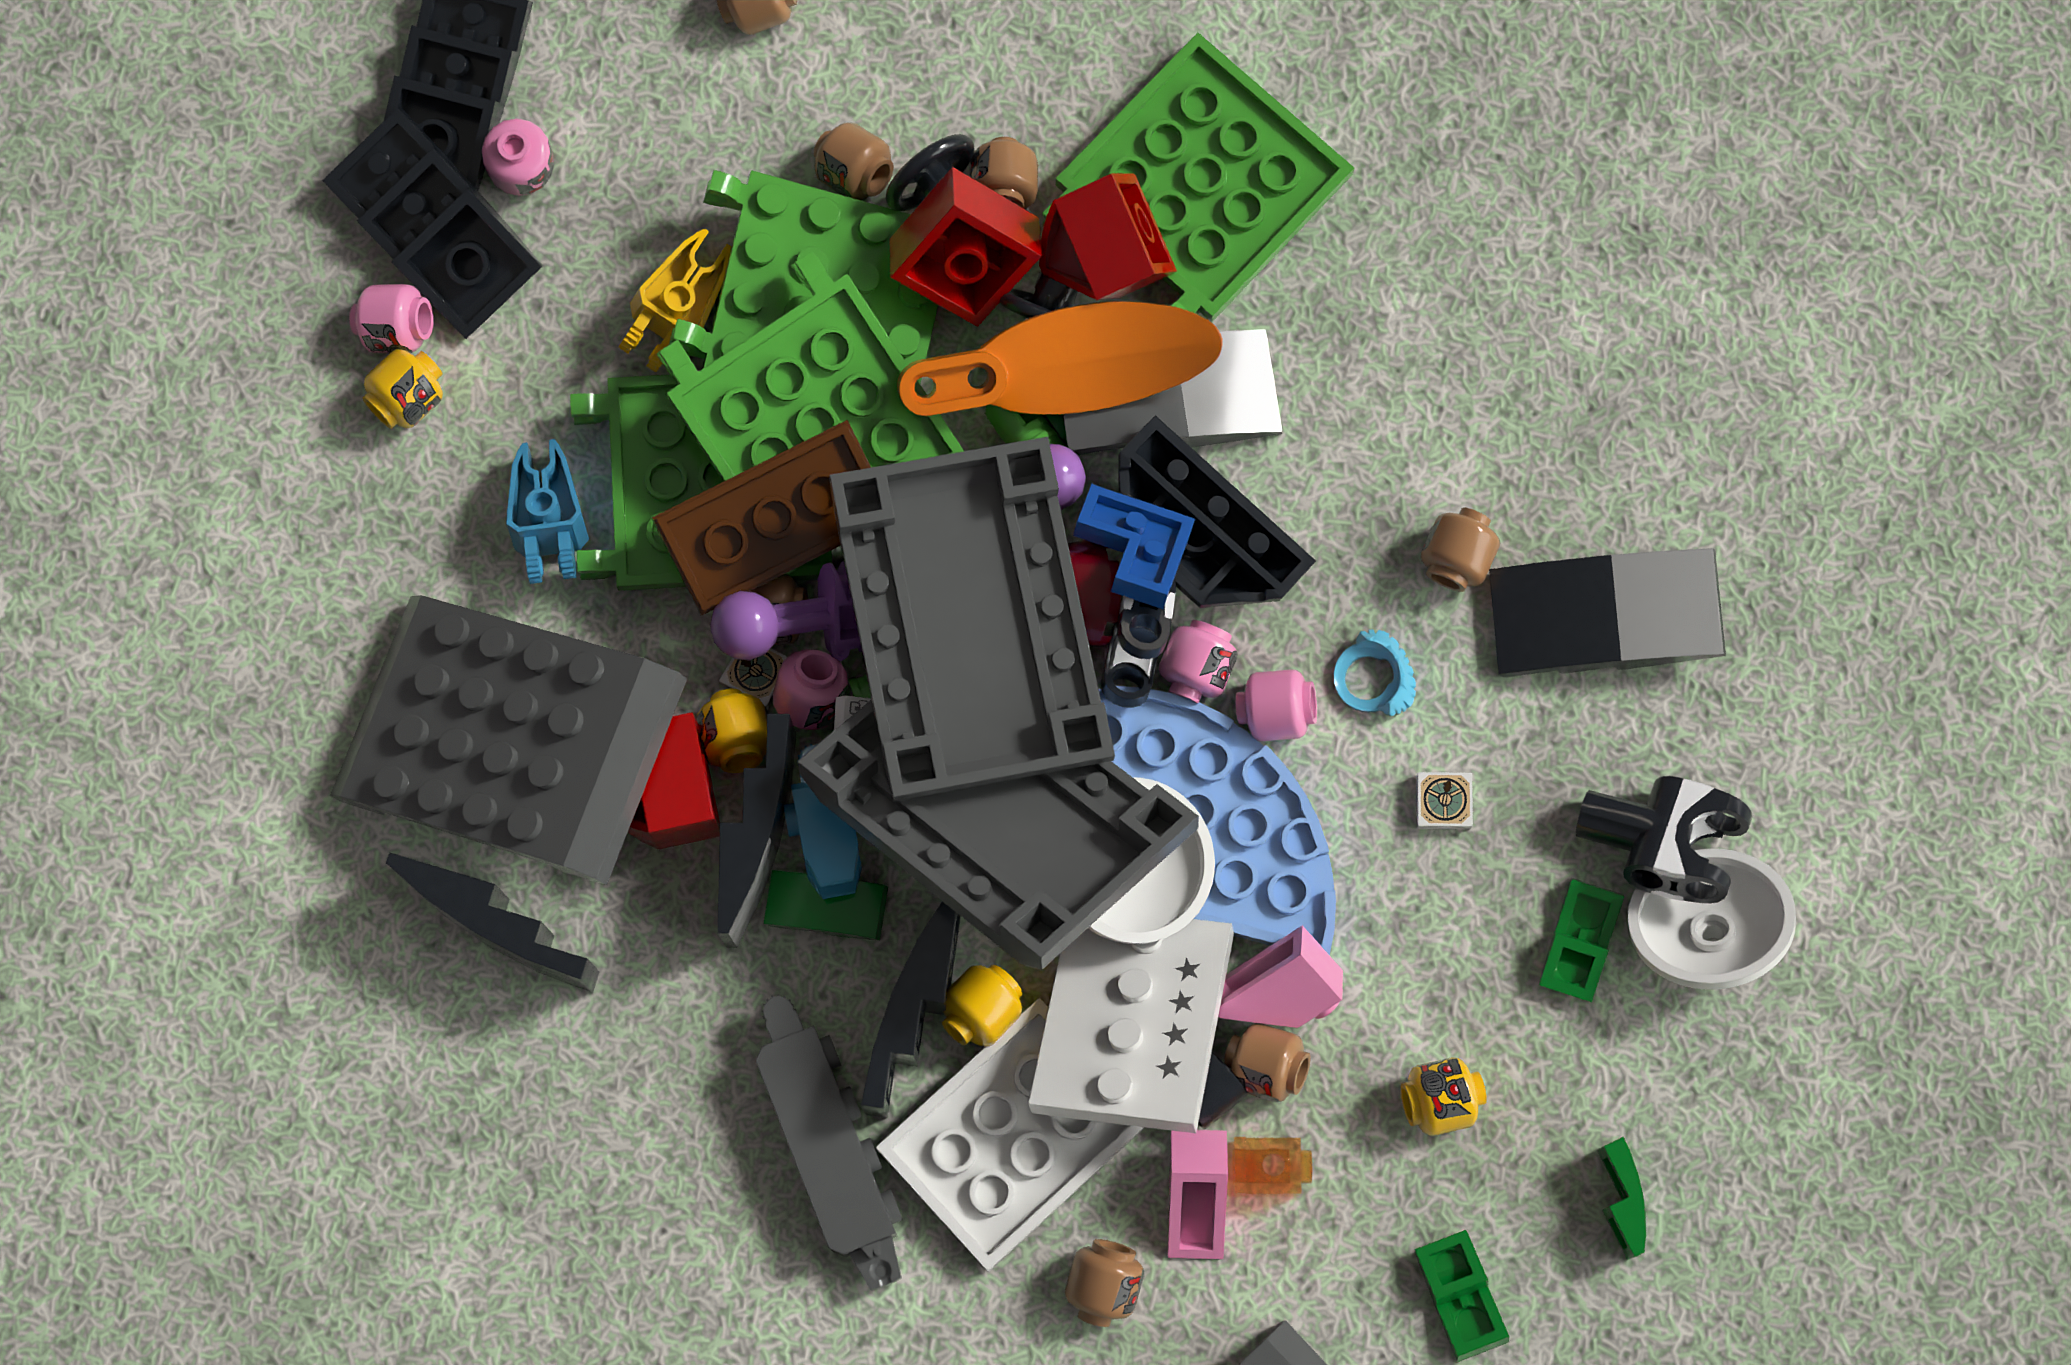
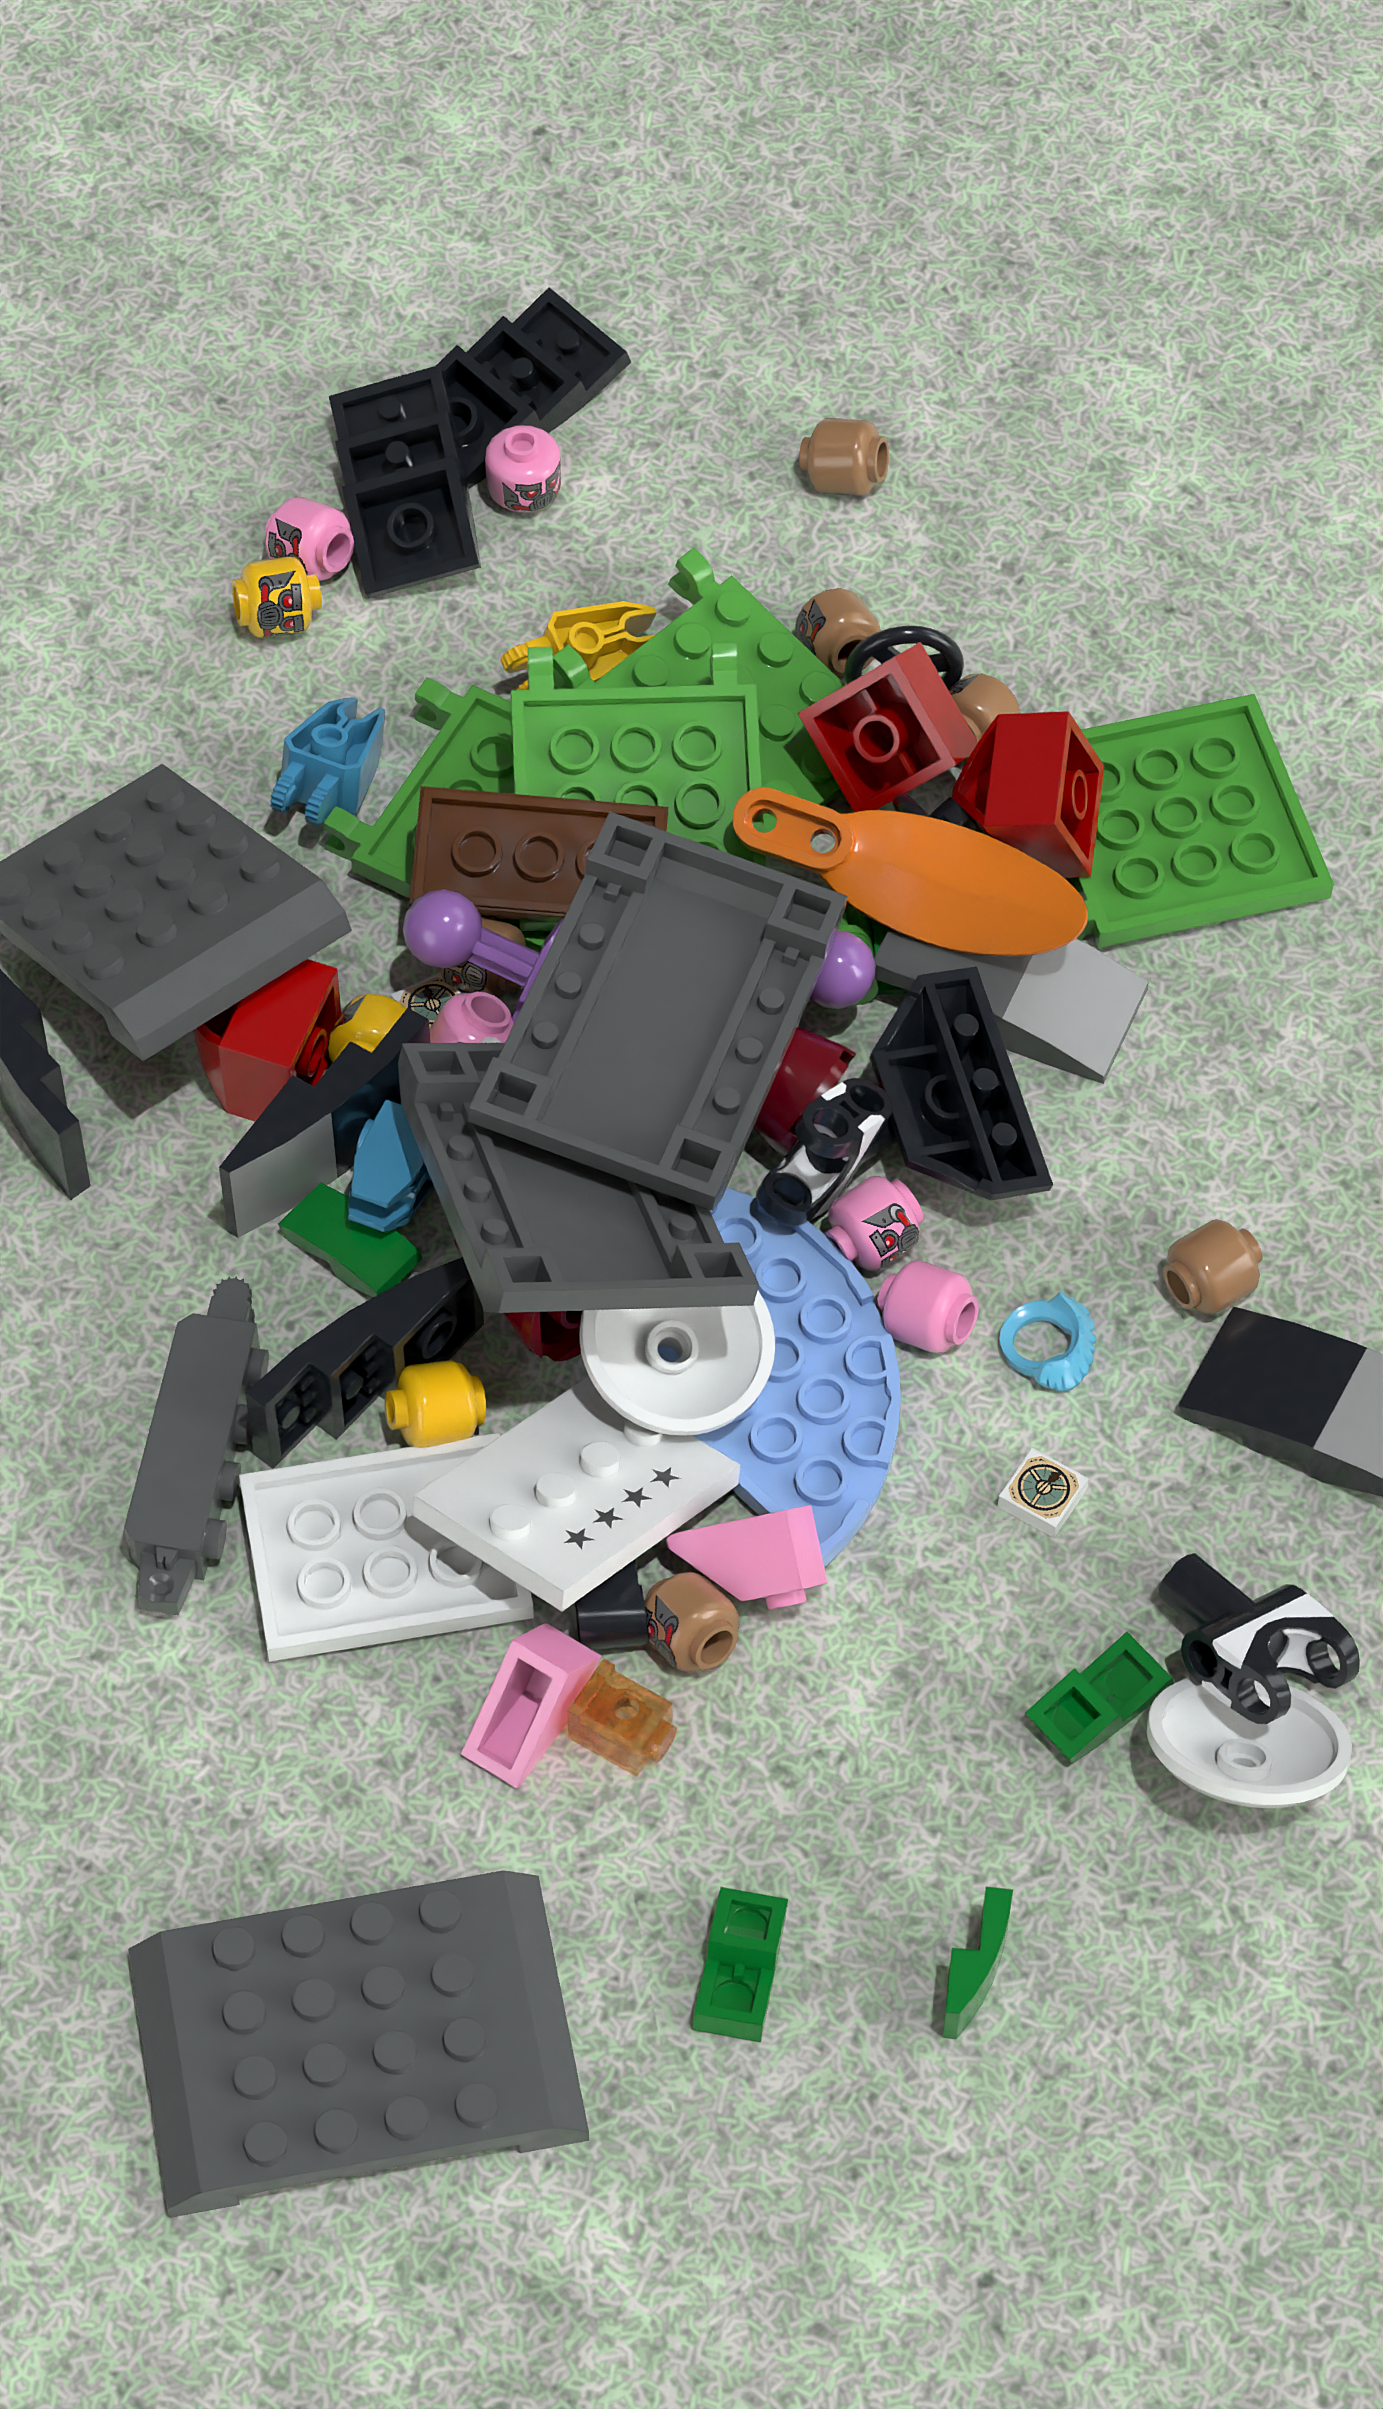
camera: 30 degrees right, 20 degrees down
medium nougat head [1065,1239,1145,1327] -> none
blue plate [1073,484,1195,609] -> none
yellow head [1400,1058,1487,1136] -> none

